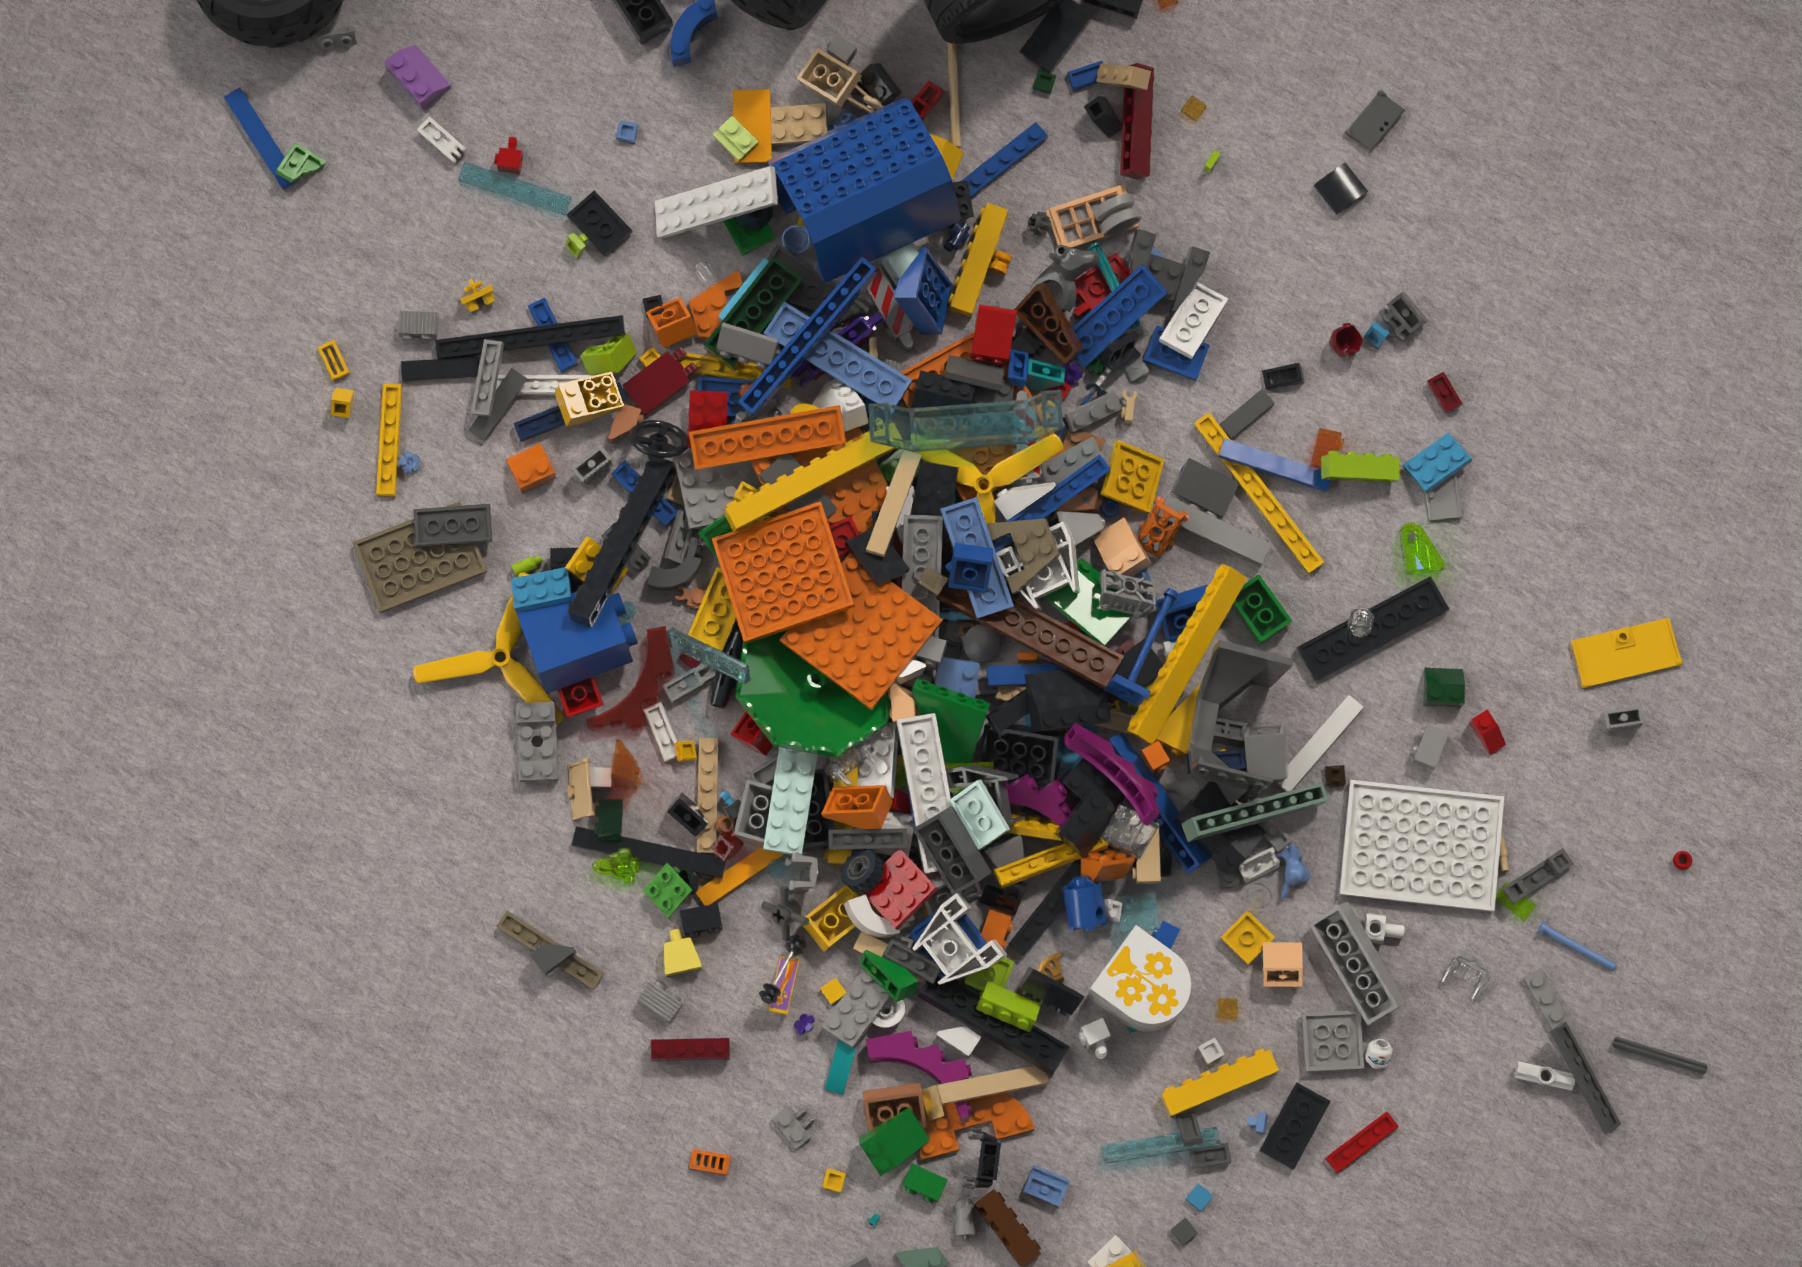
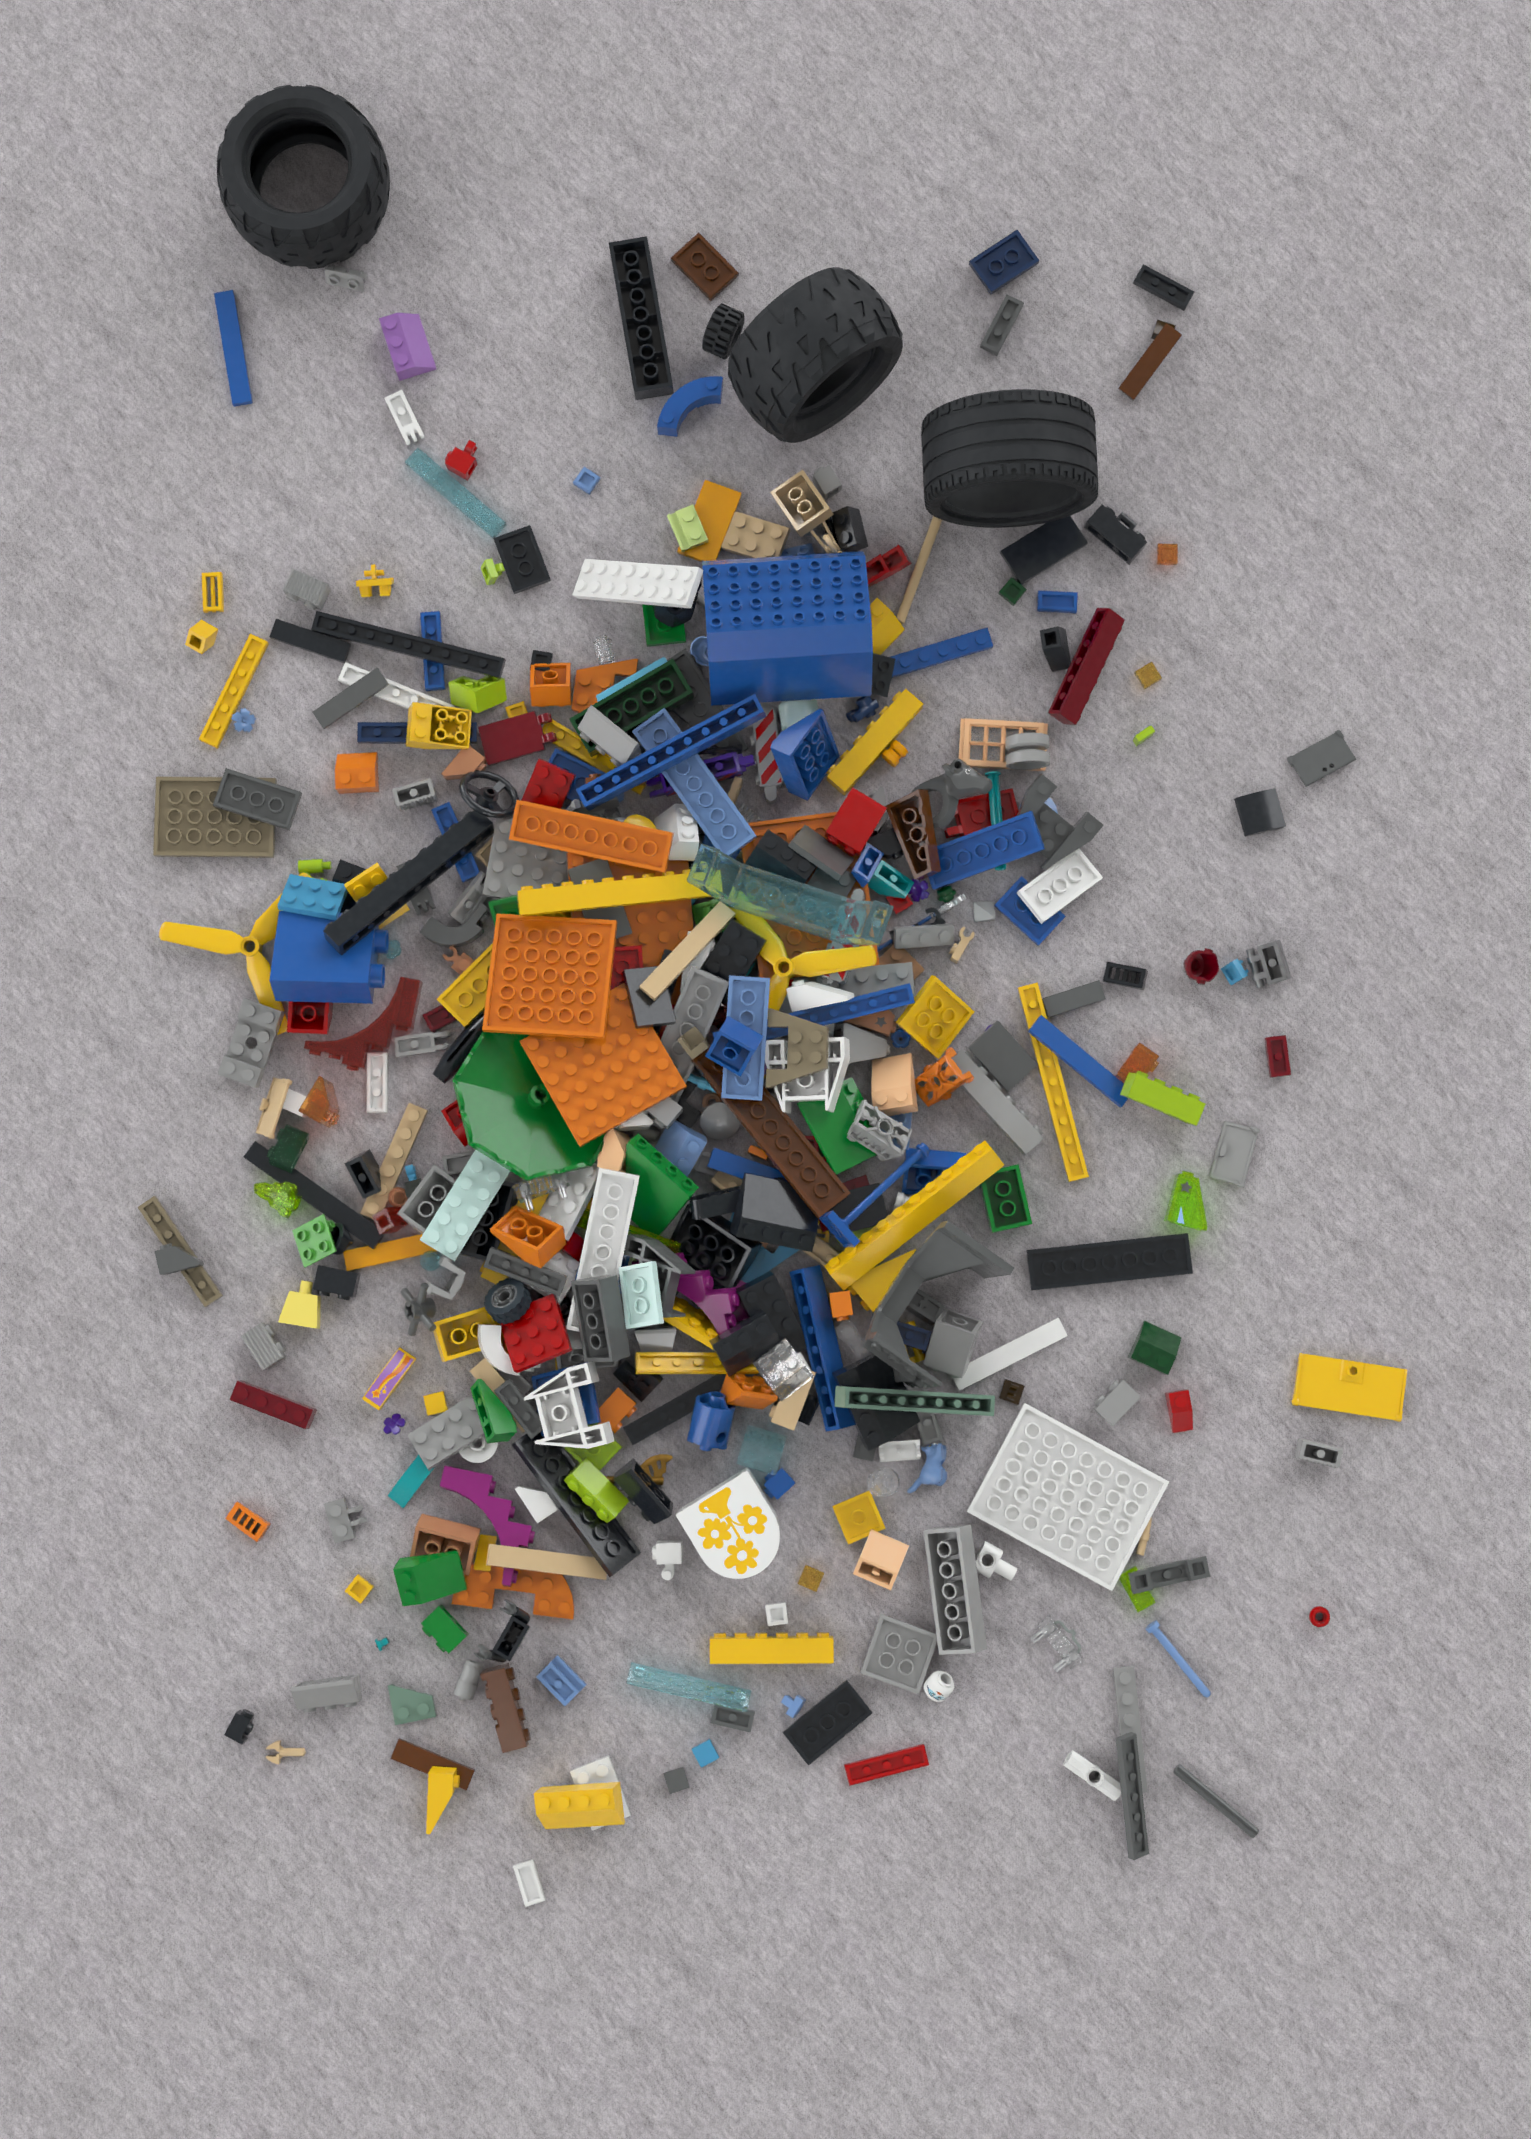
camera: 25 degrees right, 5 degrees up
bright green wing [275,143,326,183] -> none
light grey plate [471,339,504,417] -> none
clear light blue plate [667,627,751,684] -> none
yellow tile [674,741,697,762] -> none
yellow tile [733,481,759,502] -> none
black axle [759,935,807,1004] -> none
dark grey gear [1028,212,1051,236] -> none
magenta arch [1064,723,1159,826] -> none
tan brick [1096,63,1151,90] -> none
black bracket [1101,330,1141,372] -> none
white tile [1104,899,1122,922] -> none
dark grey tile [1175,1111,1203,1147] -> none
clear head [1347,607,1374,637] -> none
dark azure plate [1403,433,1472,494] -> none

